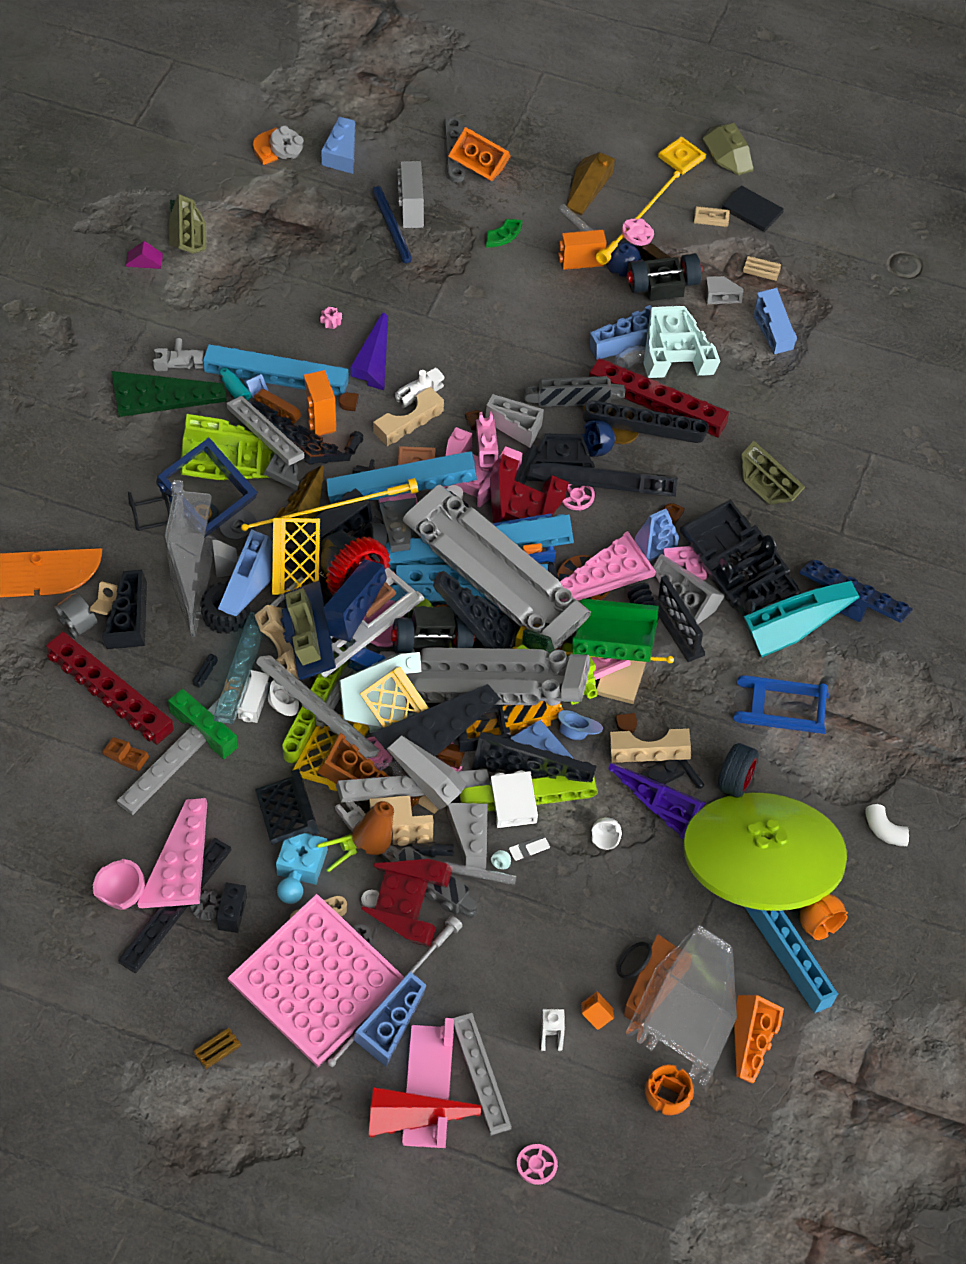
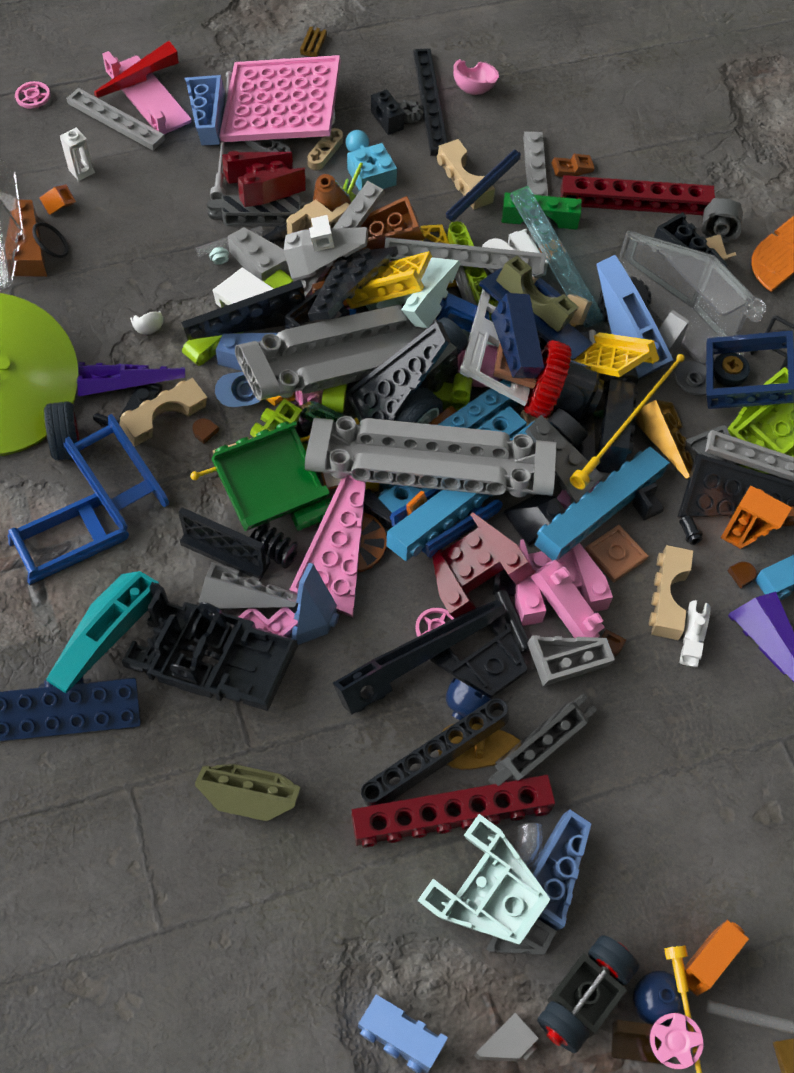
camera: 140 degrees right, 5 degrees up
bright pink wing [137,798,207,908] -> none
black axle [192,654,218,688] -> none
black fence [255,768,319,845] -> none
white sticker [509,835,550,861] -> none
reddish brown tile [663,503,685,525] -> none
none -> blue piece [64,414,169,529]
none -> white brick [309,215,335,252]
none -> tan arch [437,139,495,210]
none -> dark blue axle [446,150,521,222]

